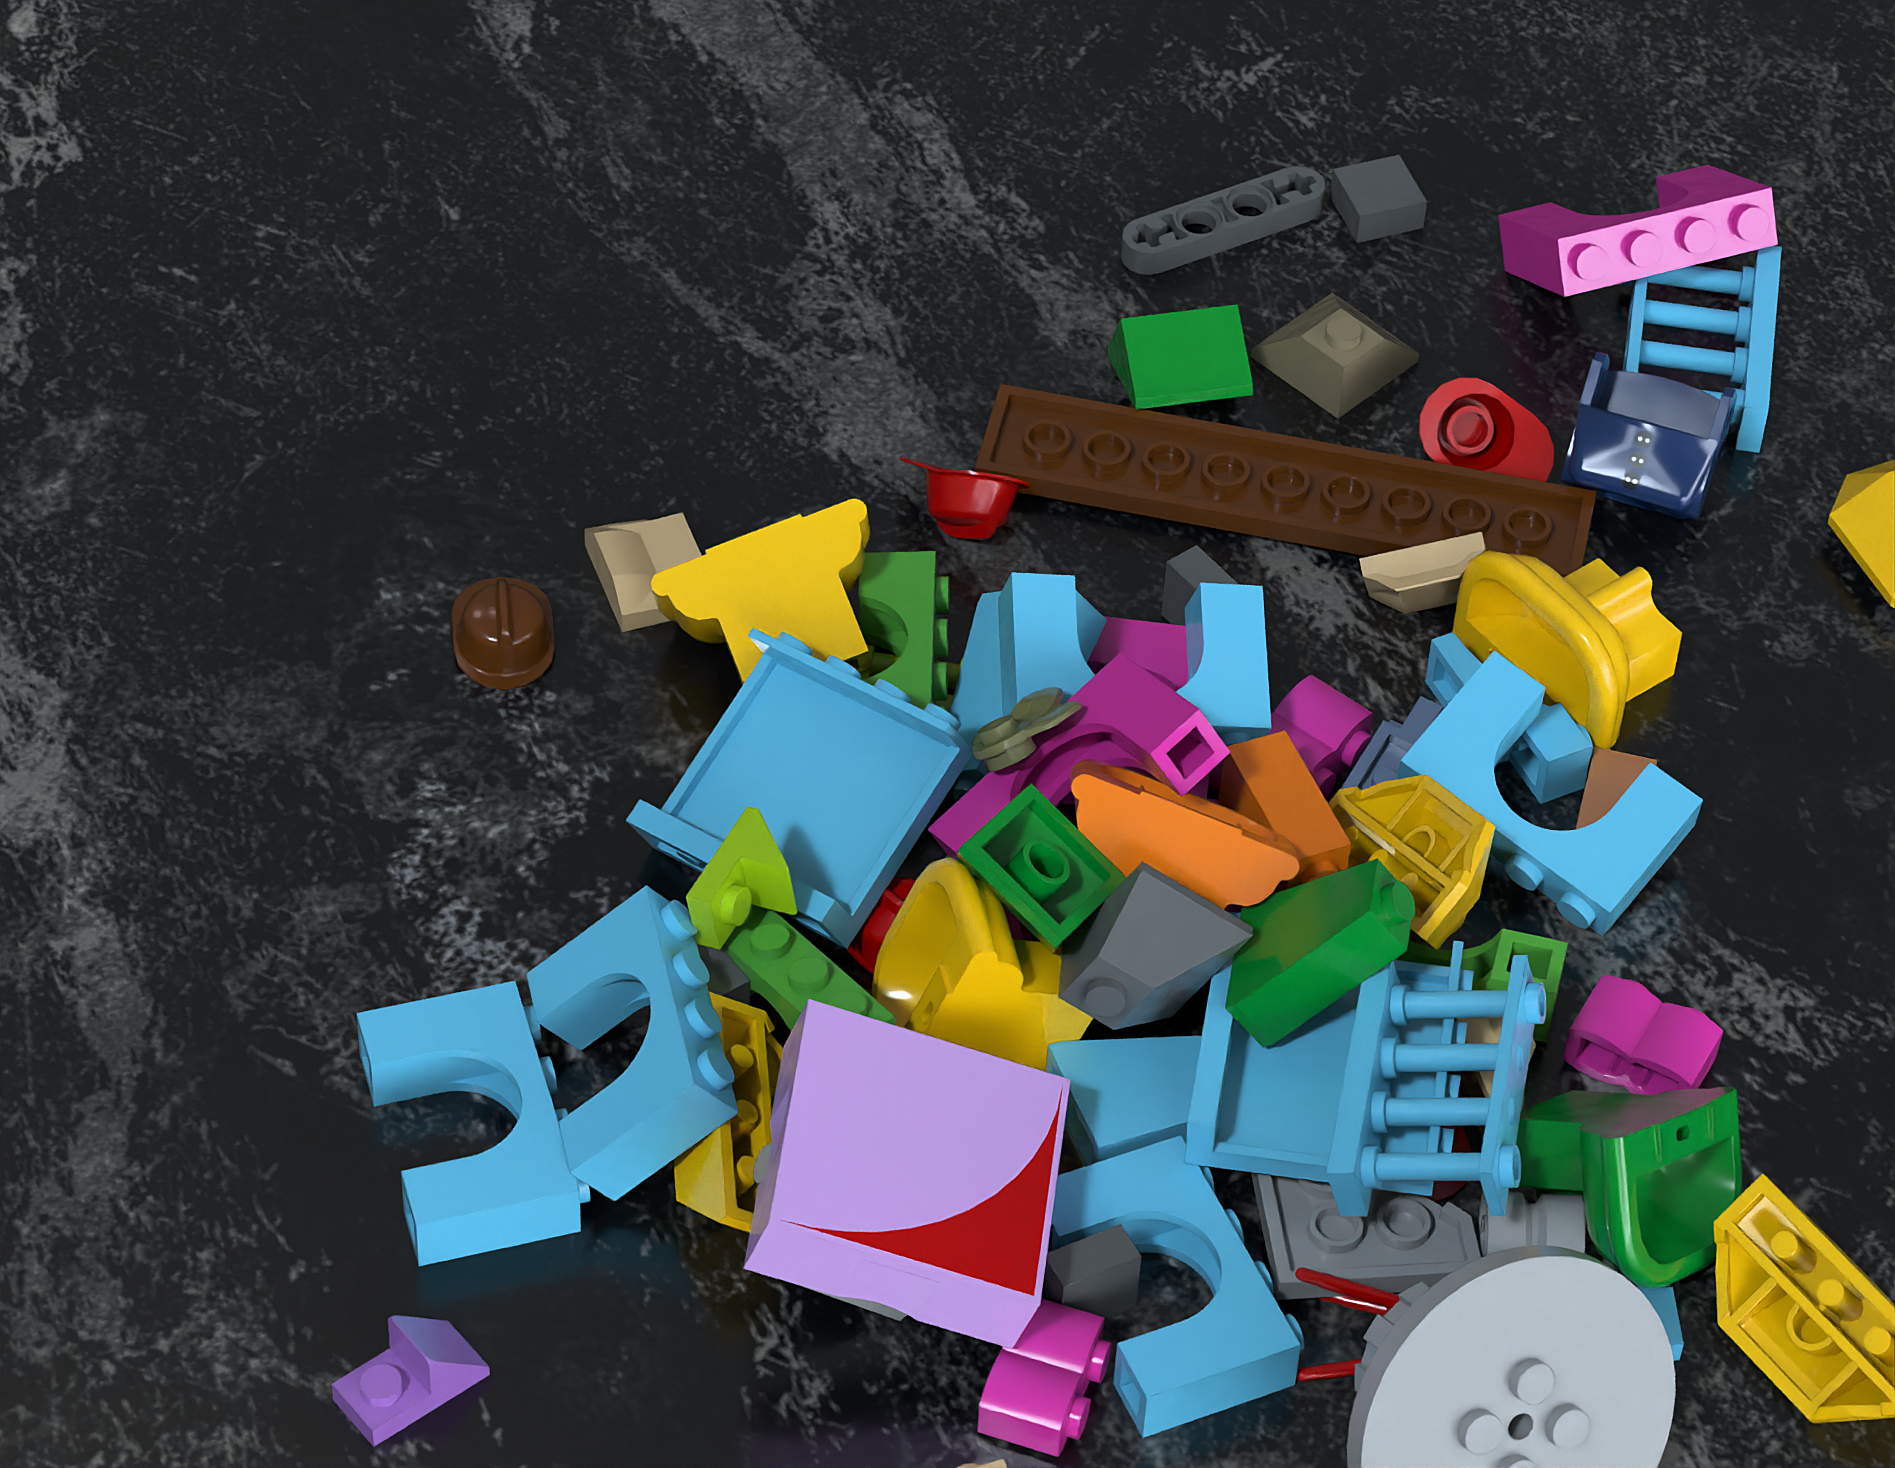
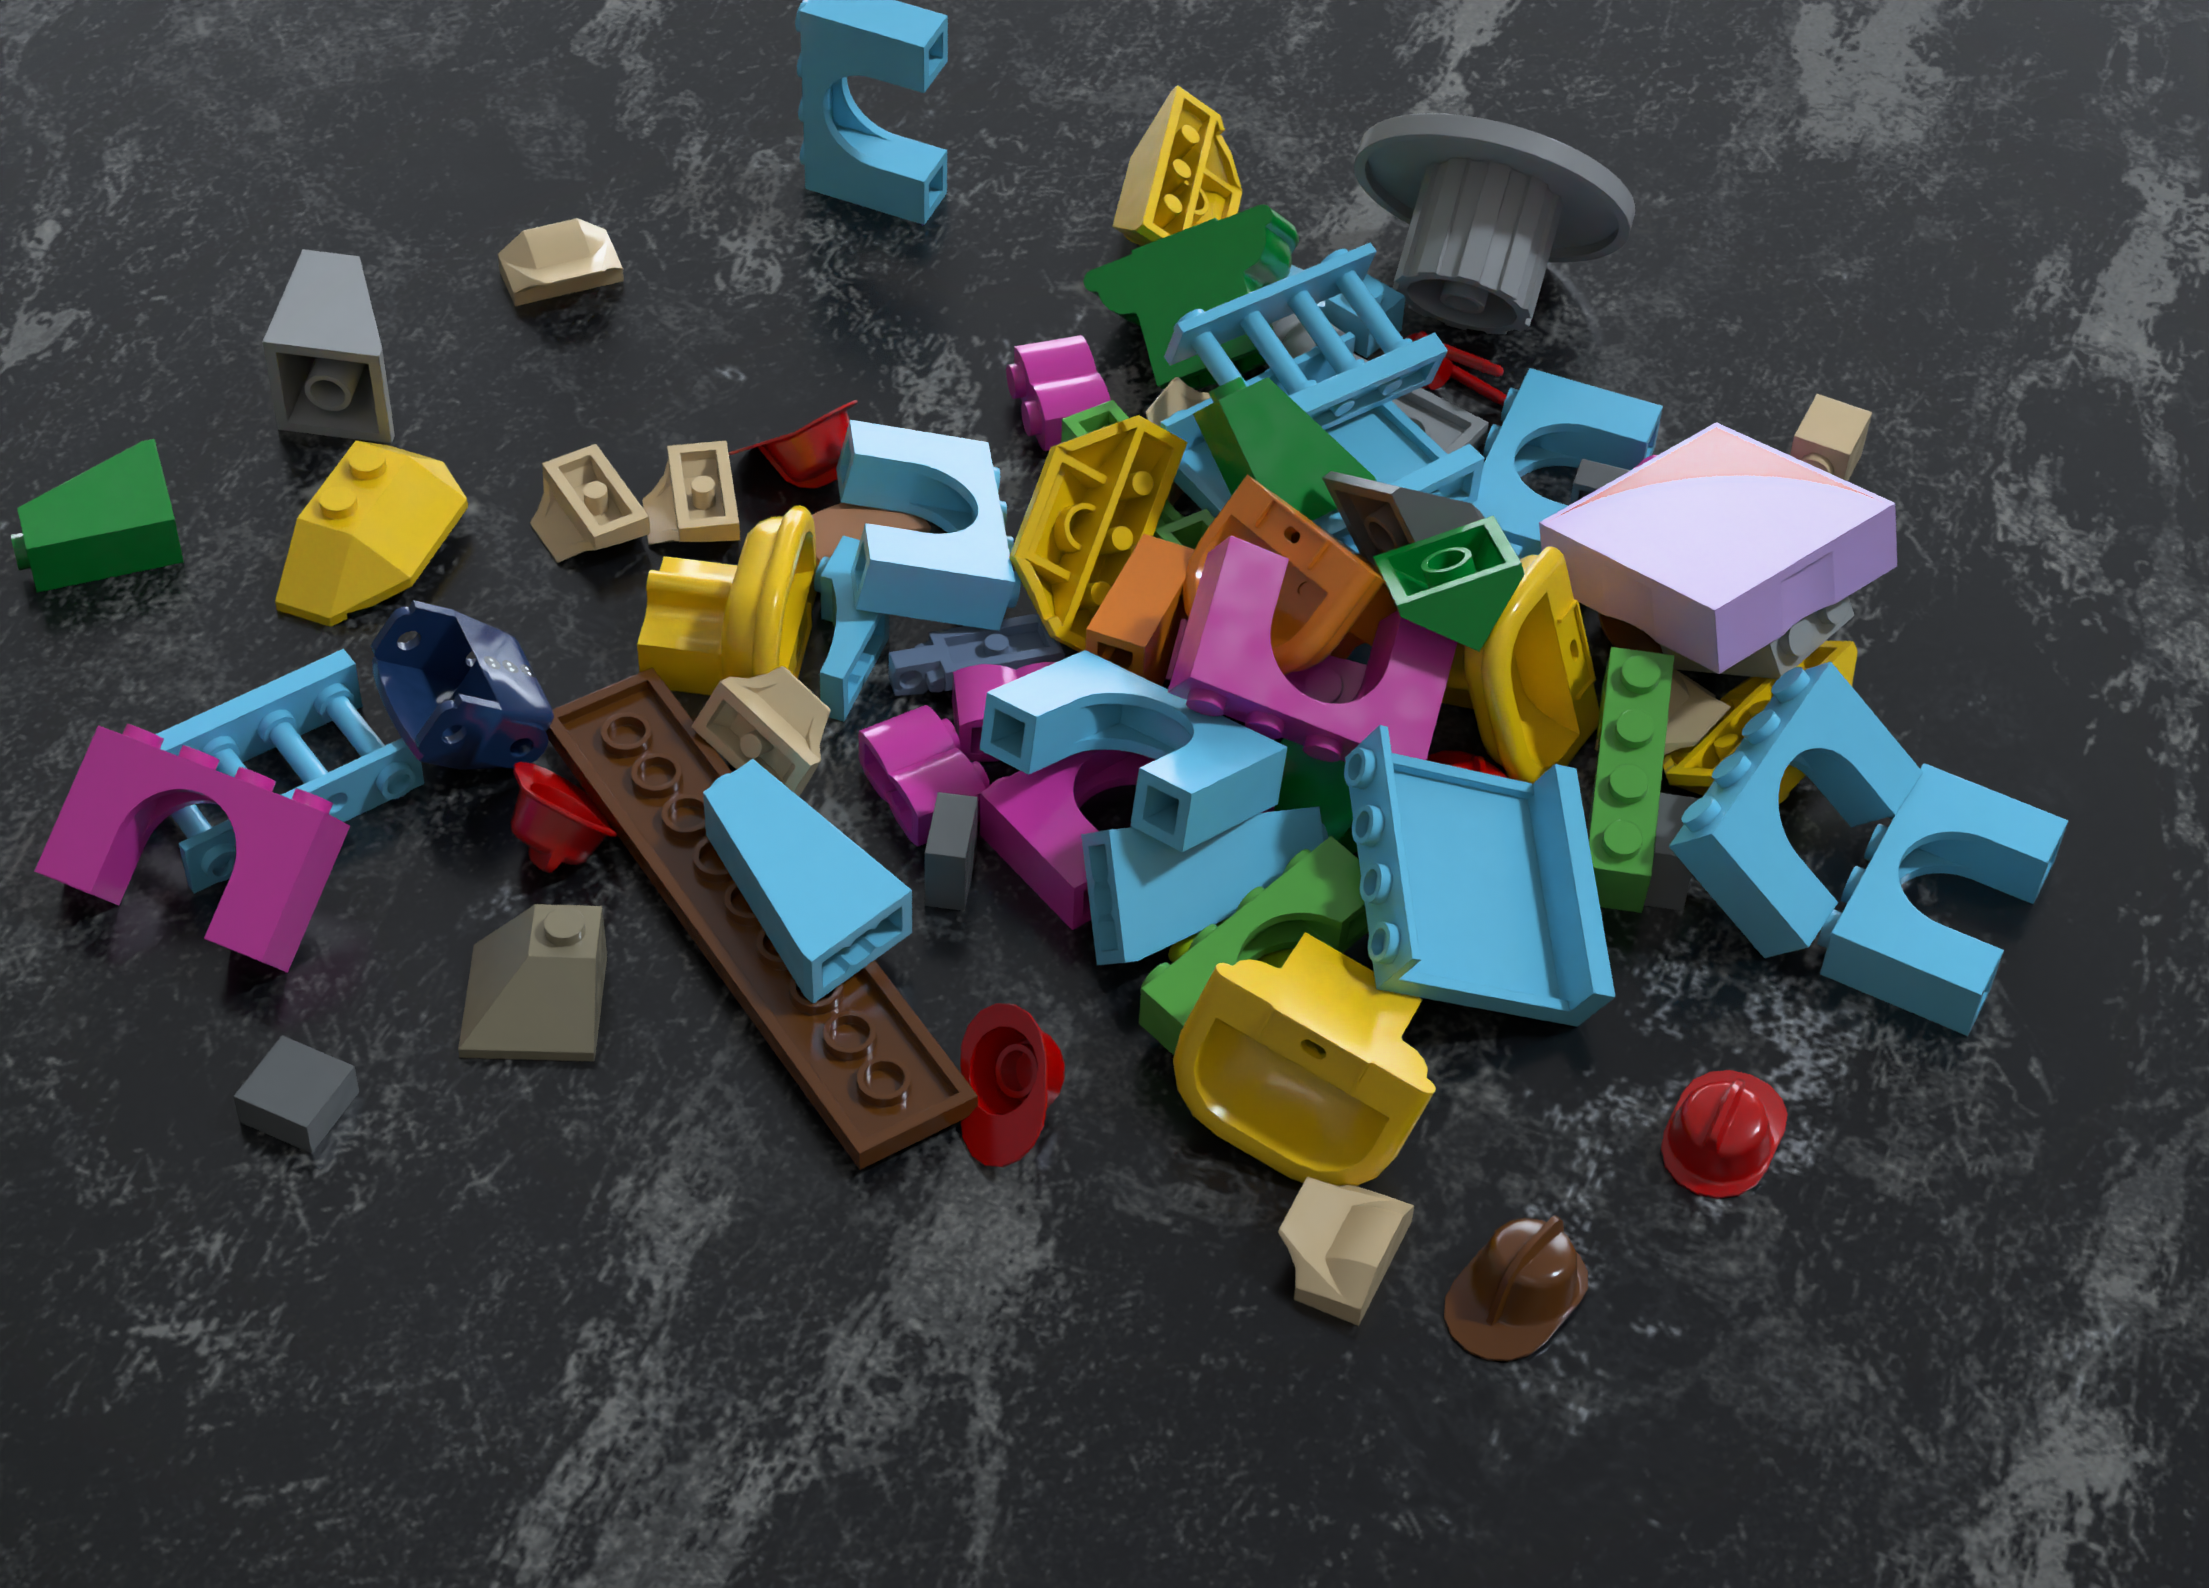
camera: 135 degrees left, 0 degrees up
medium lavender slope [332,1315,490,1447] -> none
lime slope [686,806,798,950] -> none
olive plate [971,687,1082,772] -> none
green slope [1108,304,1253,410] -> none
dark grey beam [1121,166,1325,275] -> none
none -> tan slope [530,444,650,563]
none -> tan slope [642,441,740,545]
none -> medium azure slope [703,759,912,1004]
none -> red piece [728,400,858,488]
none -> dark pink brick [859,705,990,847]
none -> red piece [1661,1070,1788,1199]

